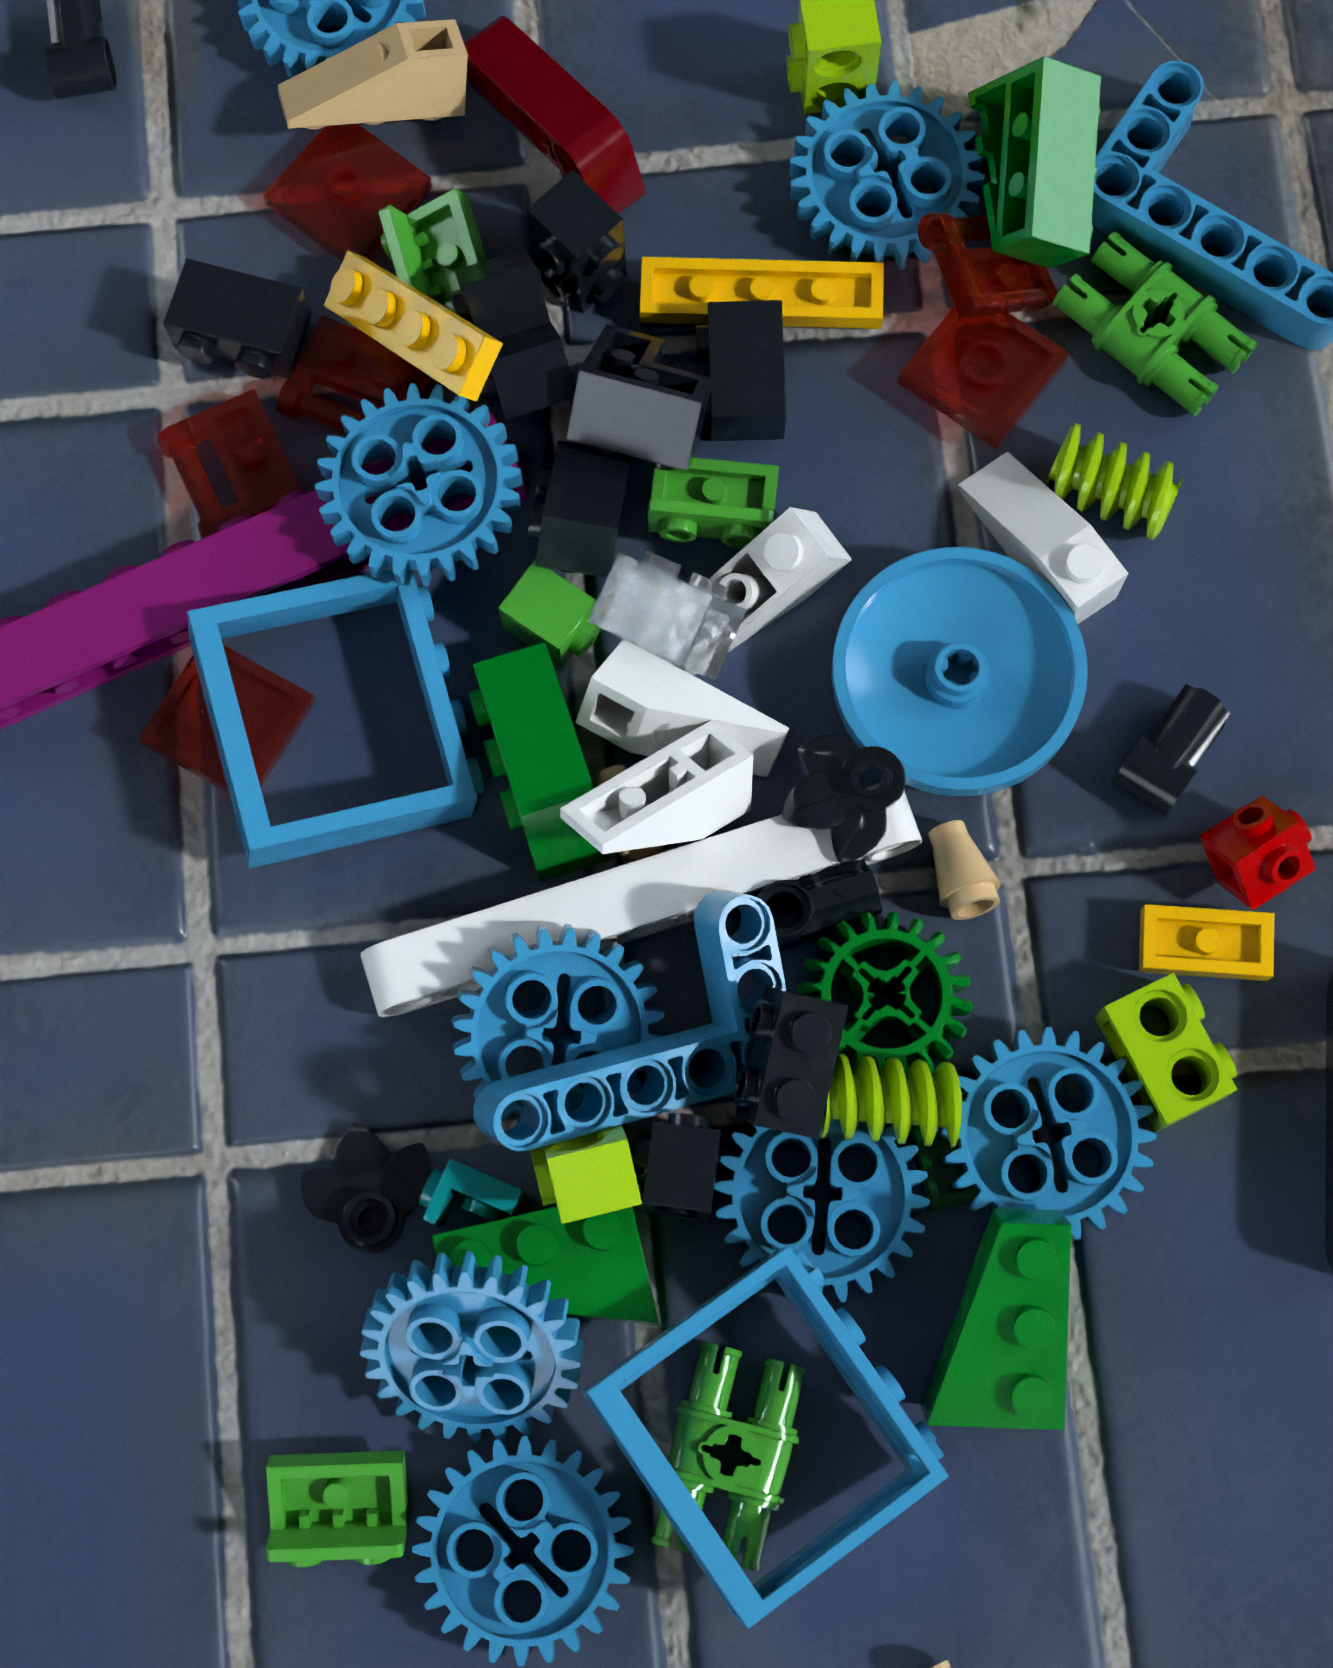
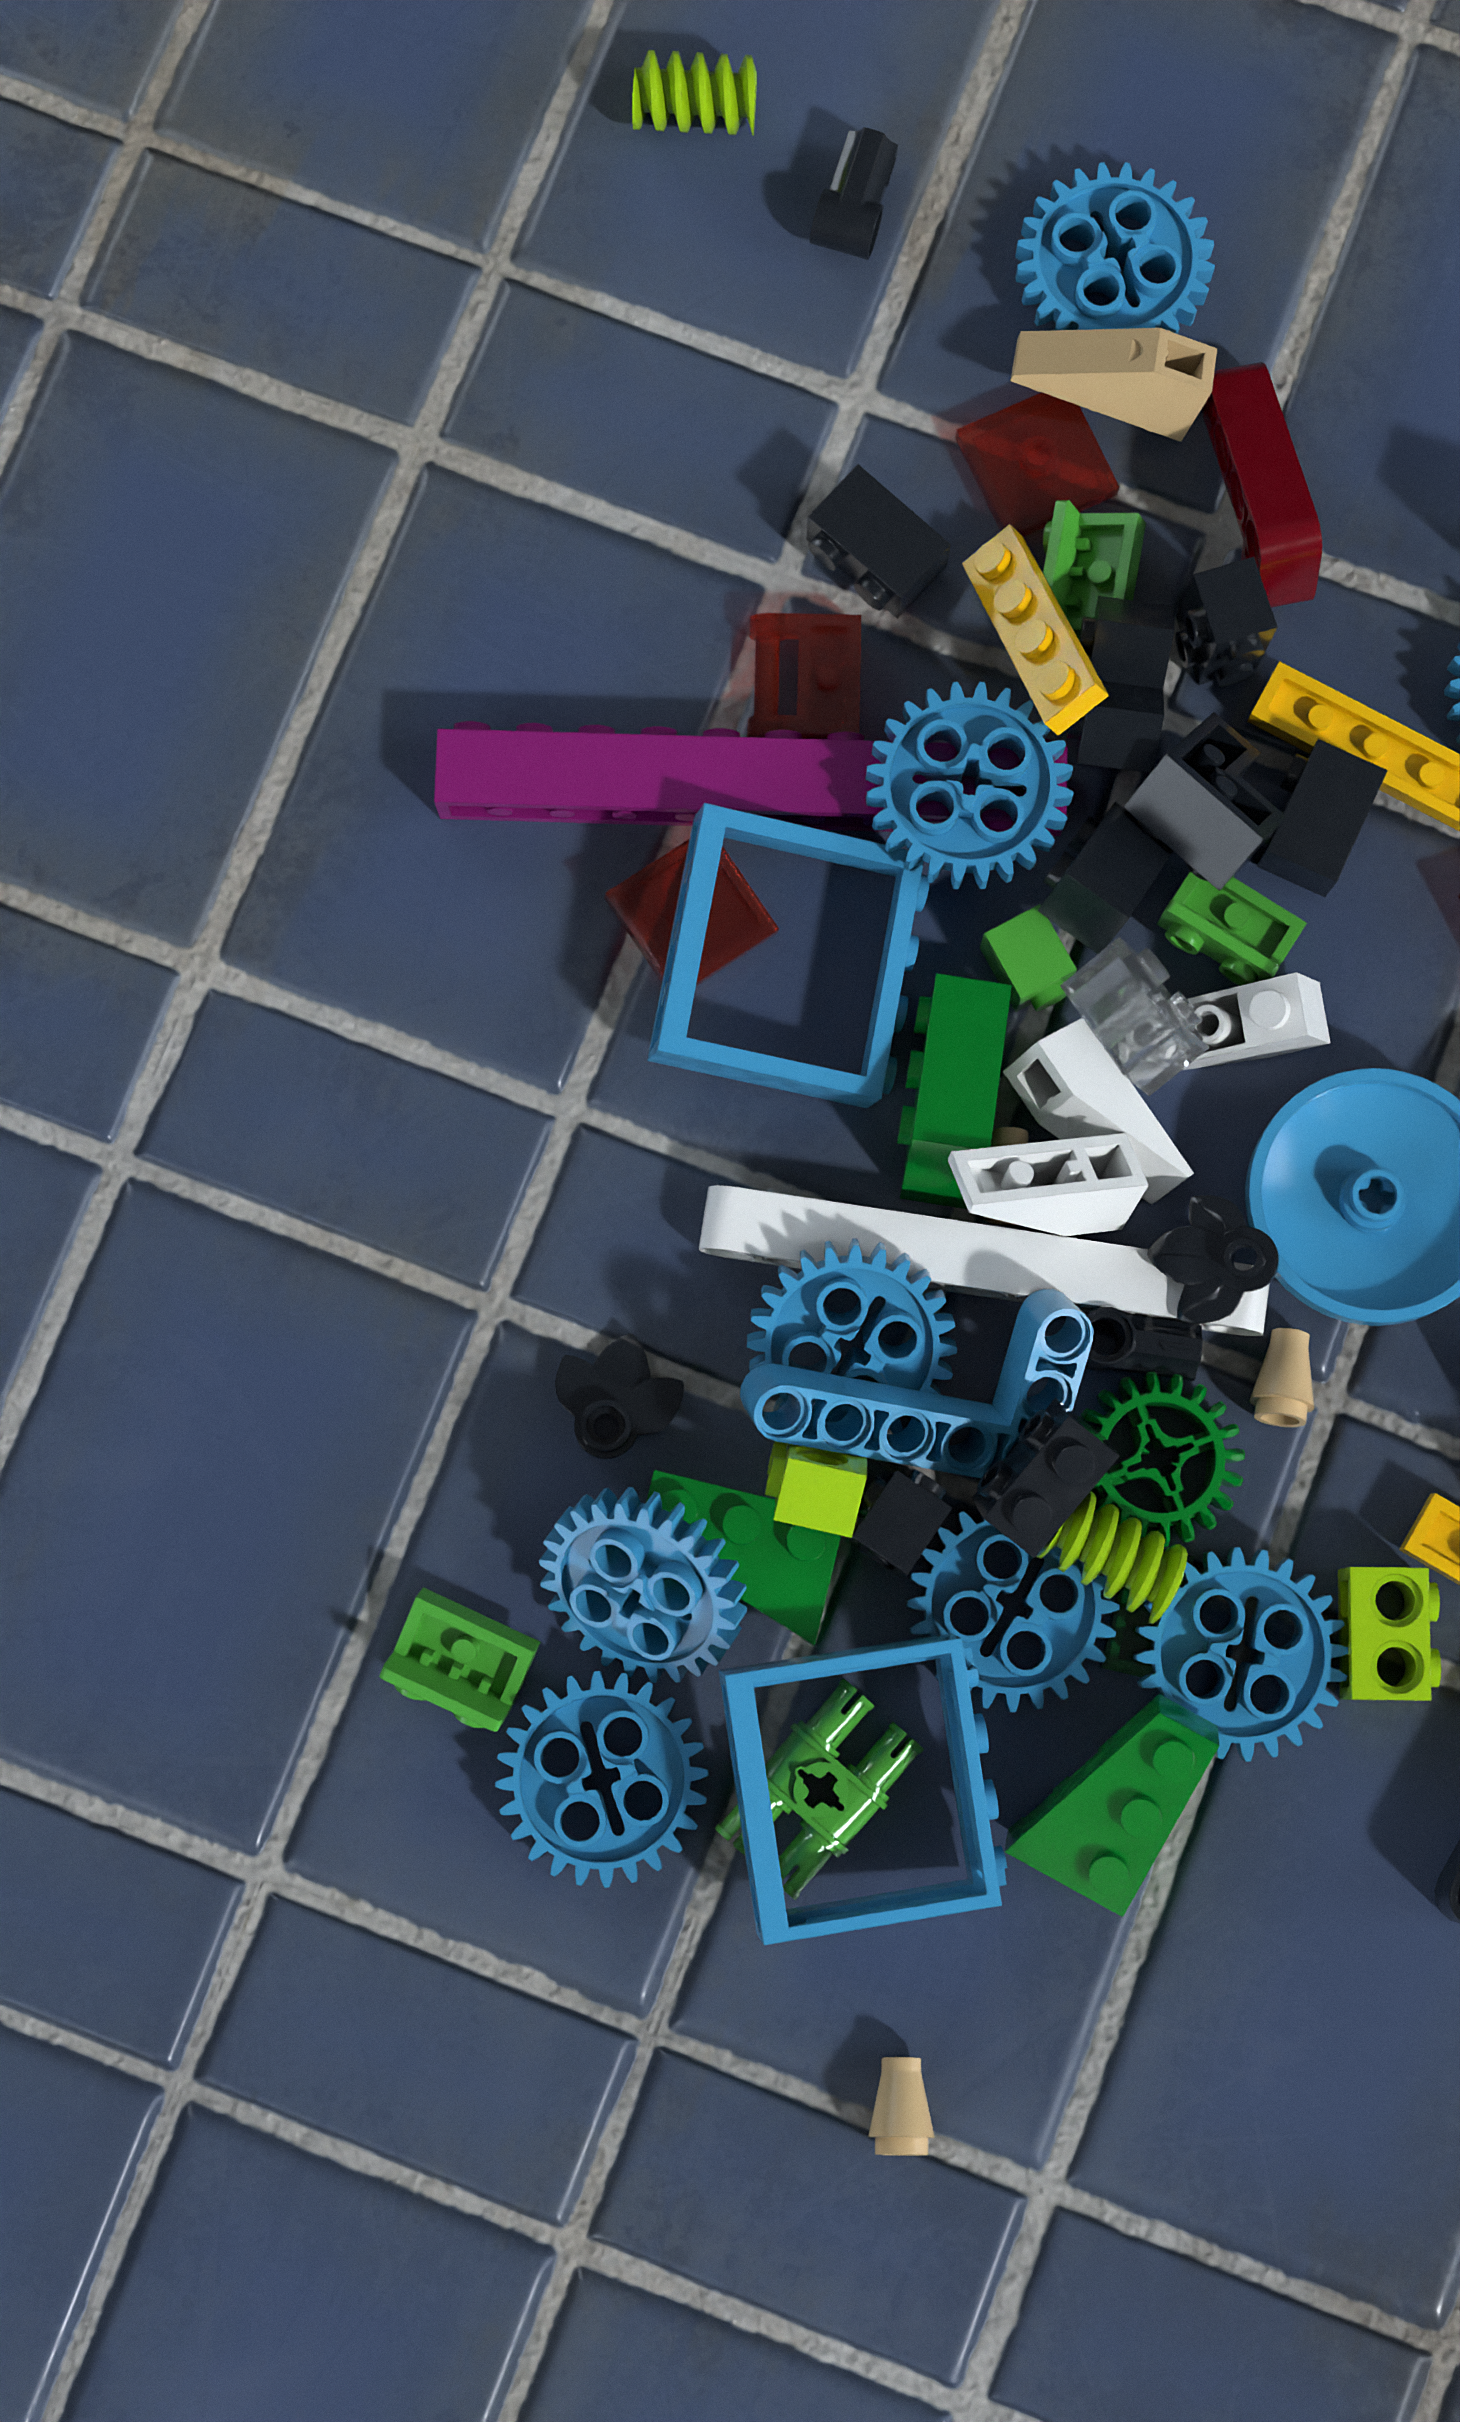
camera: 25 degrees right, 5 degrees up
clear red plate [276,316,430,433] -> none
teal bracket [419,1158,527,1229] -> none

